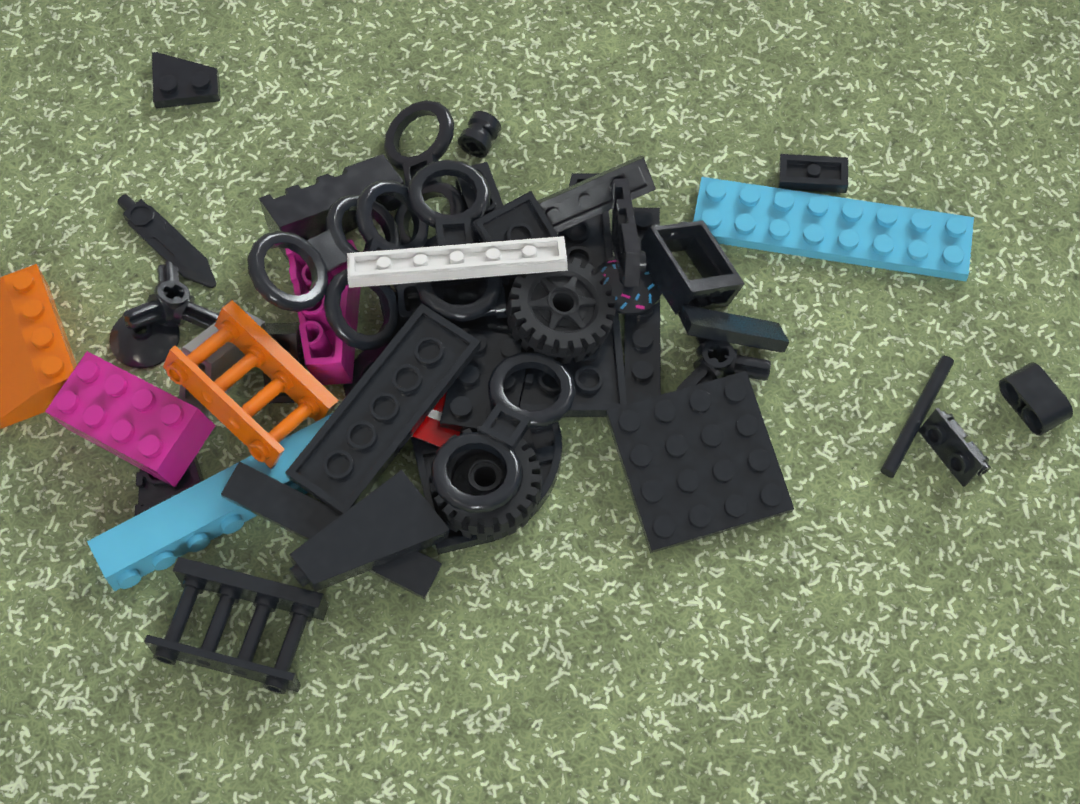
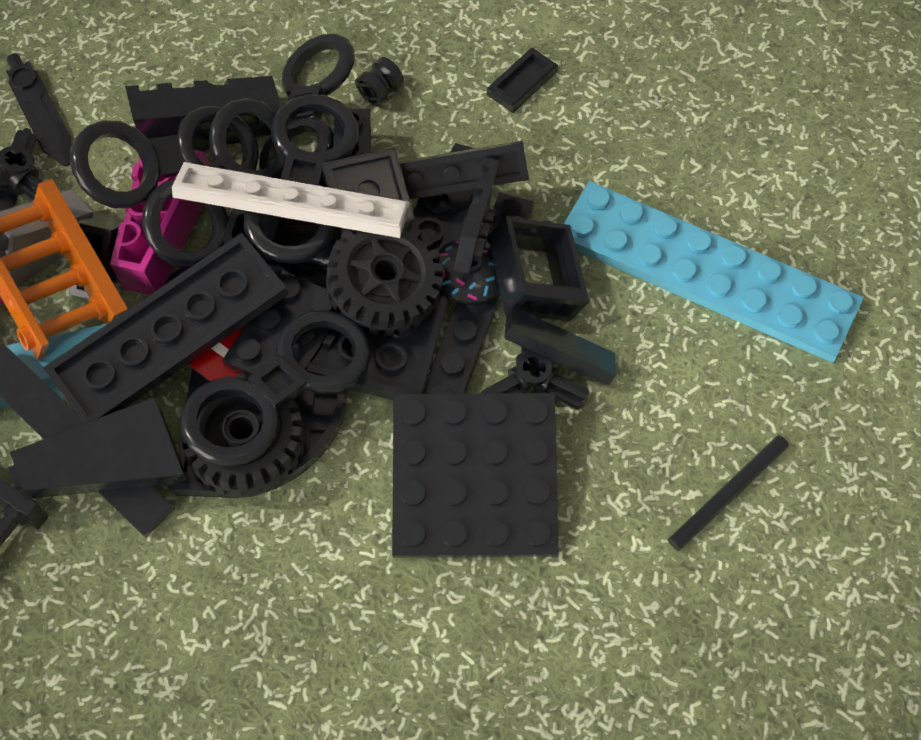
camera: 15 degrees right, 0 degrees up
black plate [778,154,848,193] -> none
black hinge [918,408,991,487] -> none
black beam [999,362,1073,436] -> none
none -> black tile [487,47,558,113]

